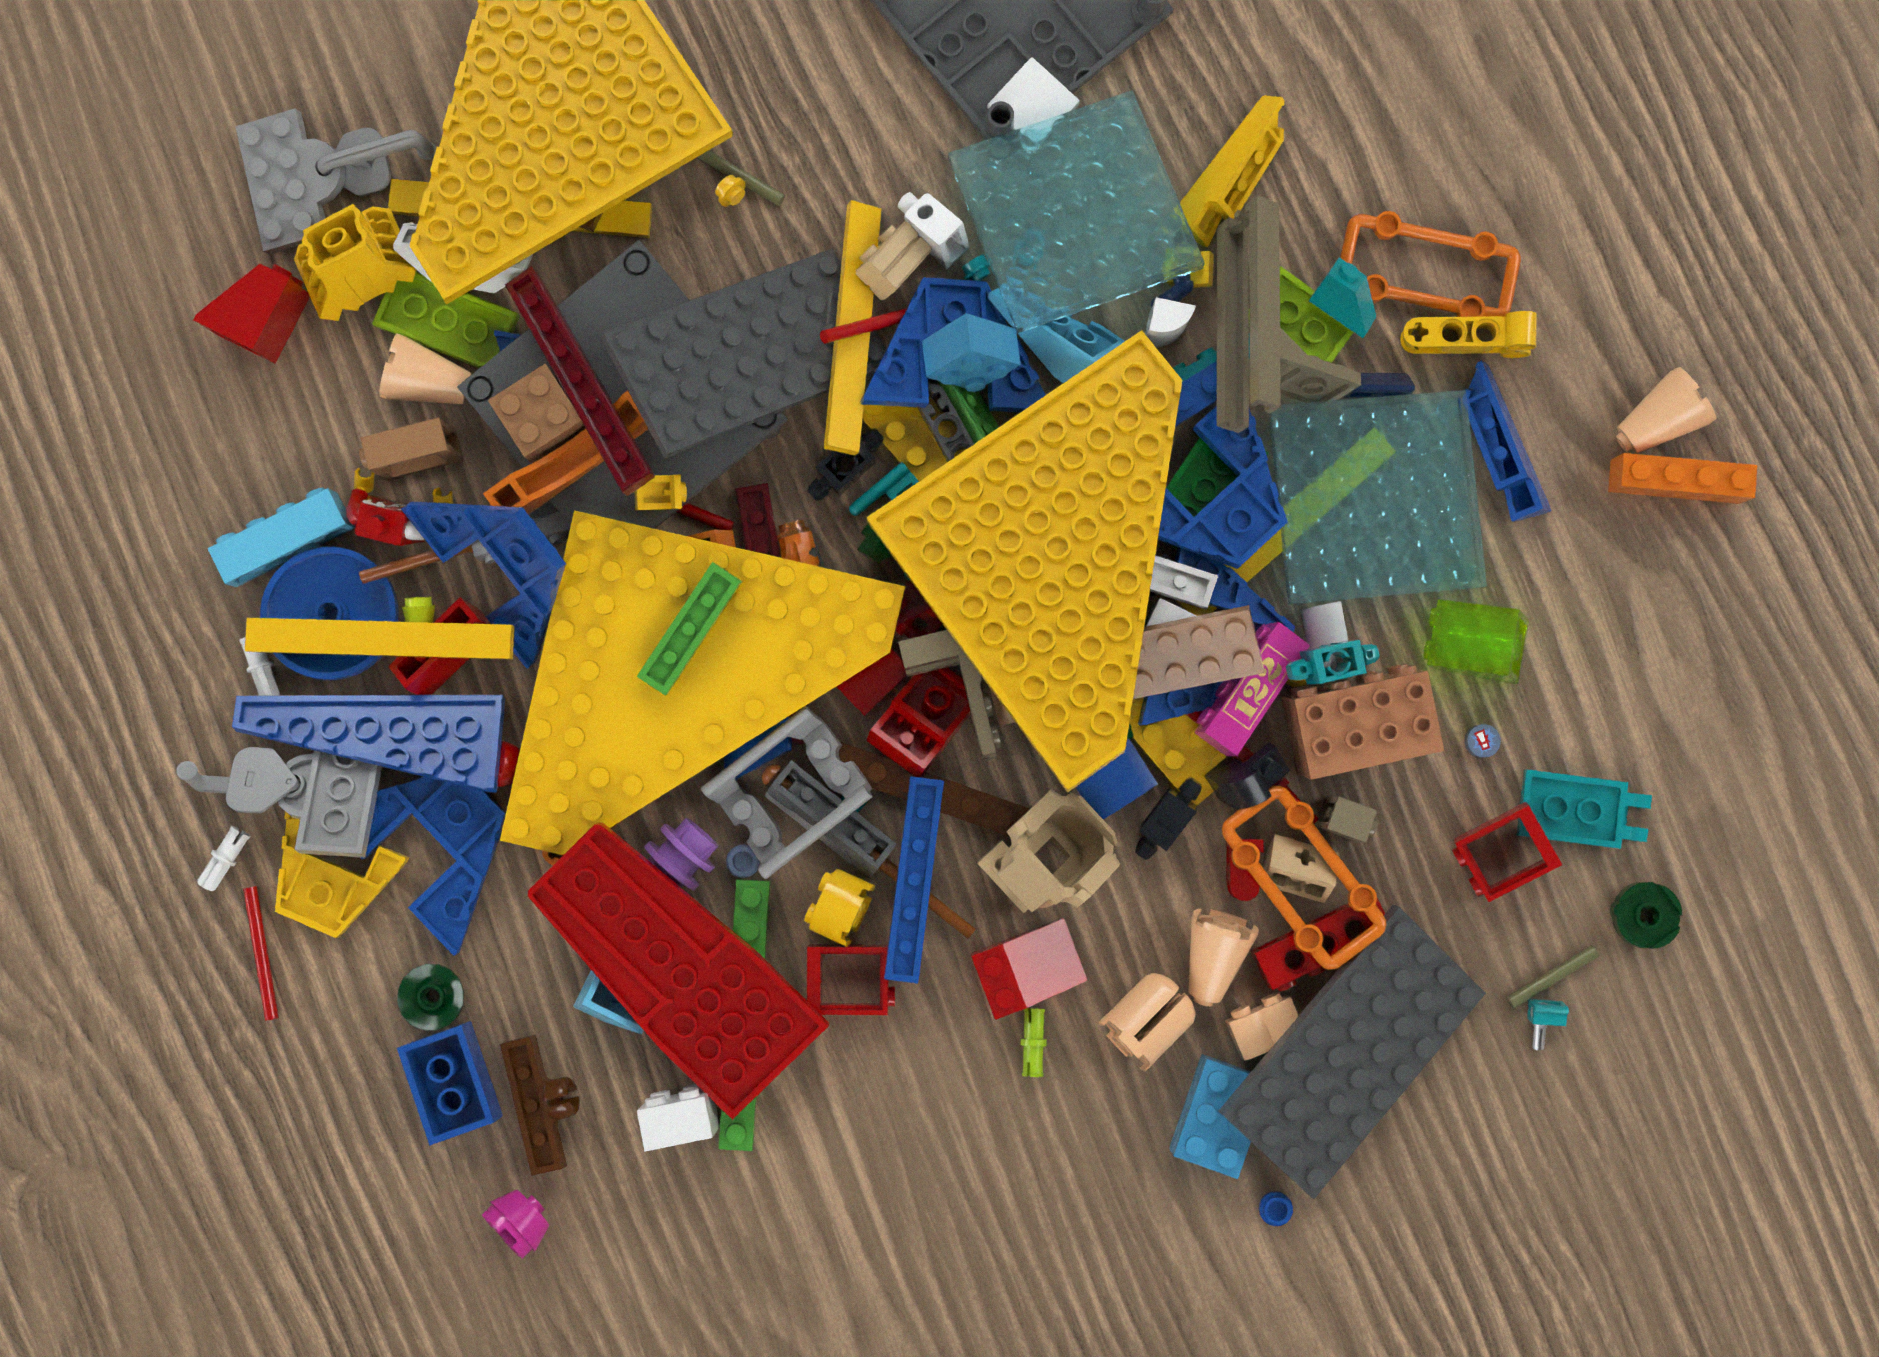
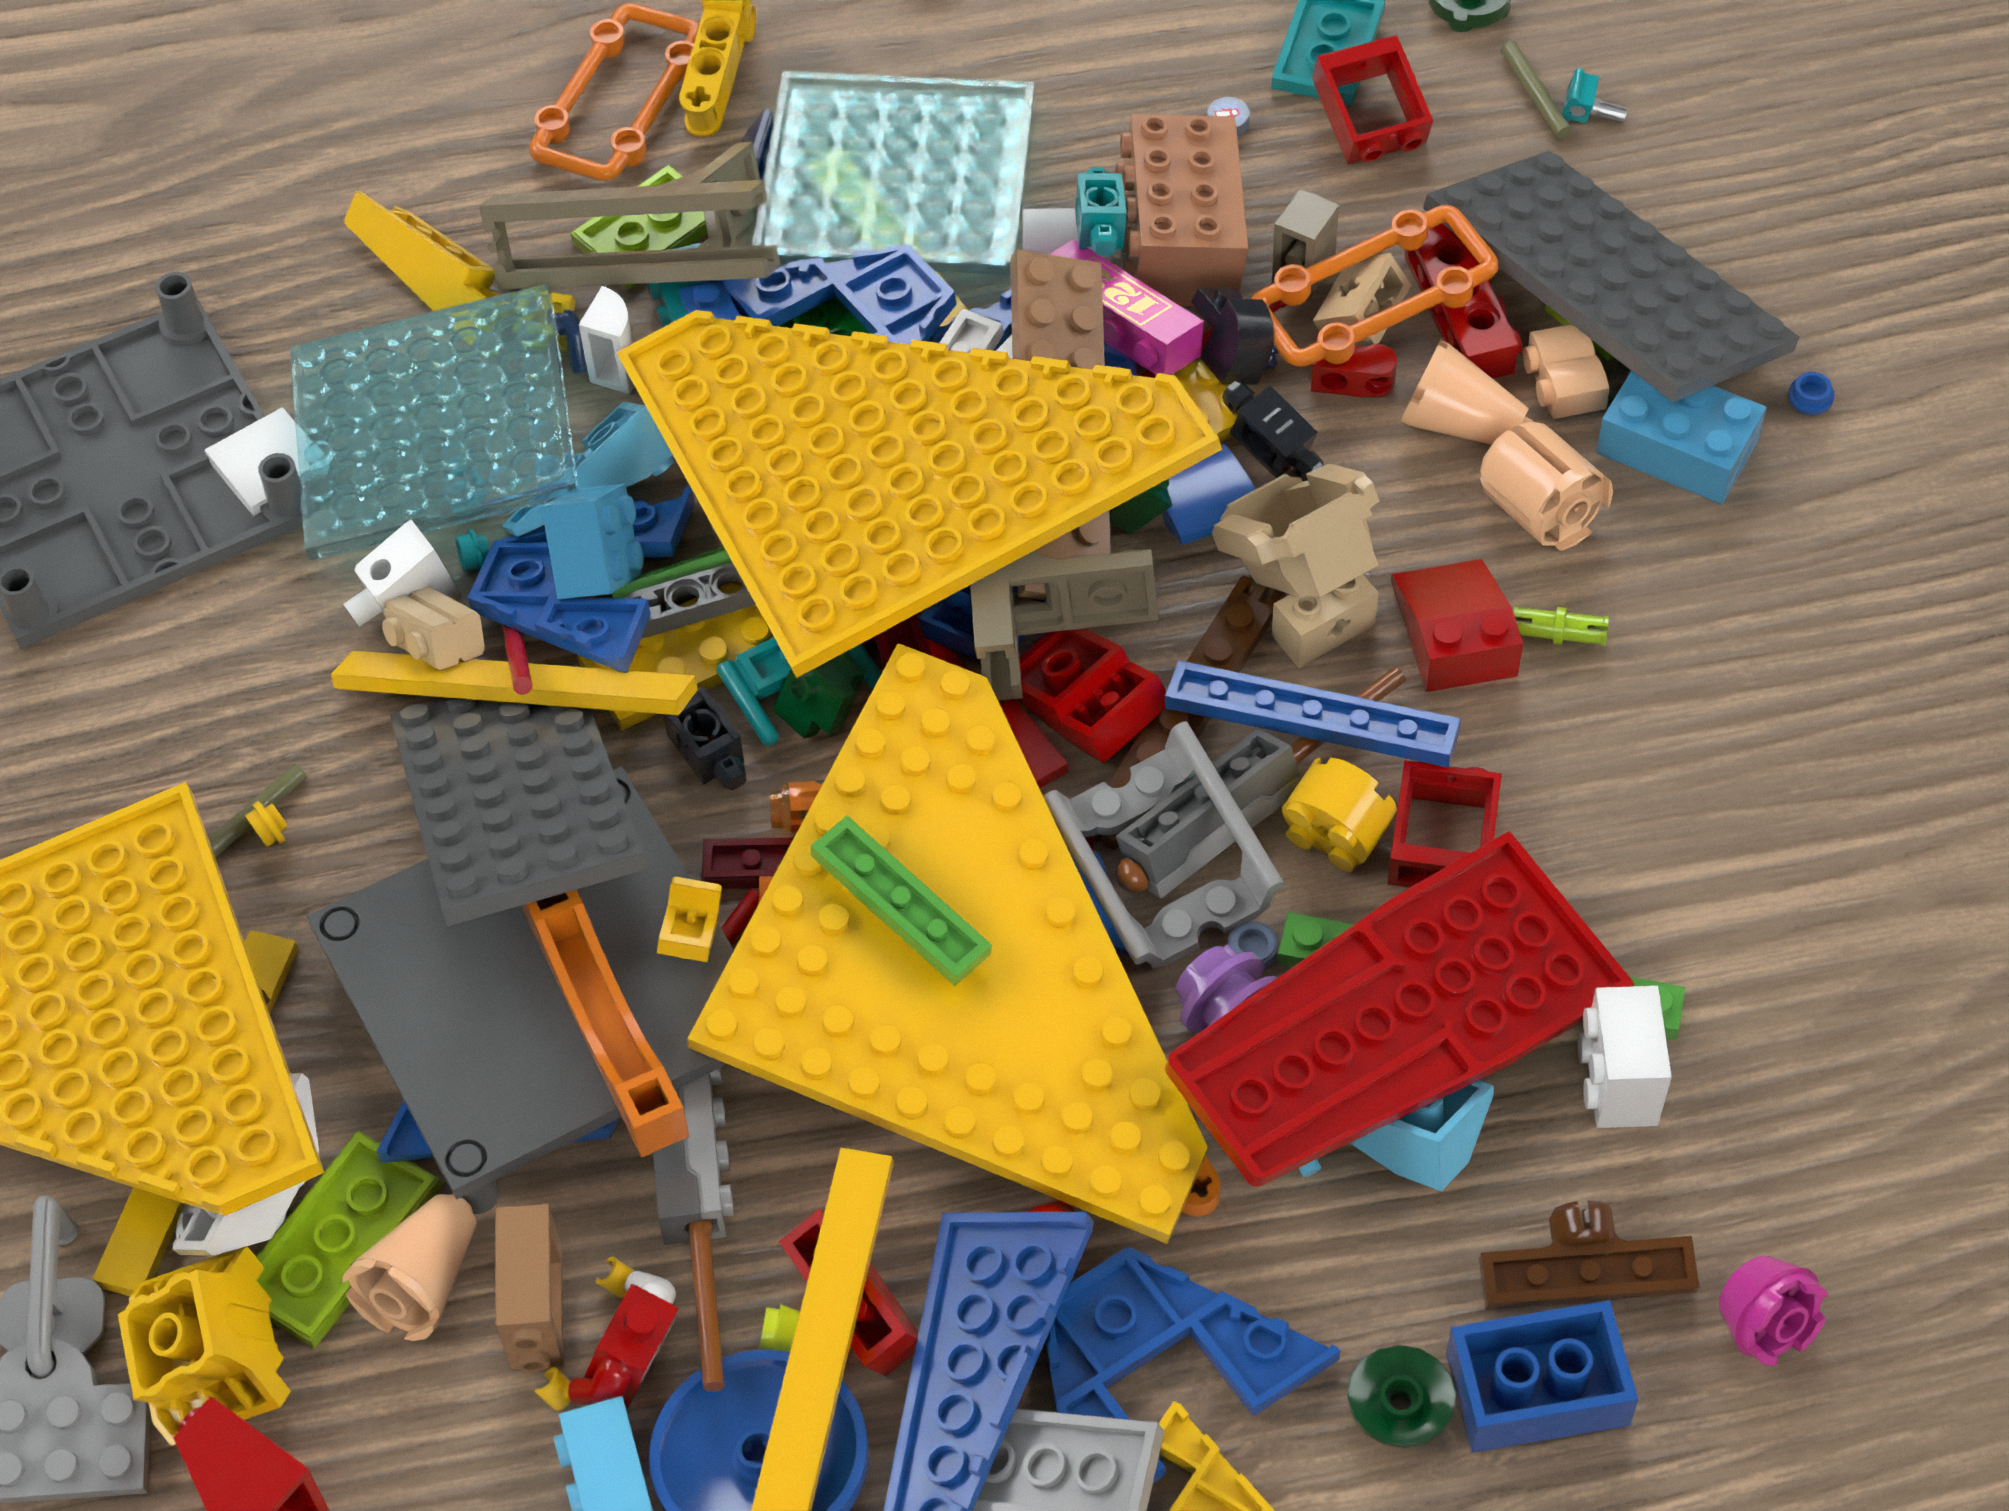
camera: 80 degrees left, 30 degrees down
blue wing [401,502,566,669] -> none
medium nougat brick [488,363,585,463] -> none
dark red tile [505,266,655,496] -> none
teal slope [1309,257,1377,338] -> none
clear neon green slope [1423,599,1529,684] -> none
blue wedge [1461,360,1552,522] -> none

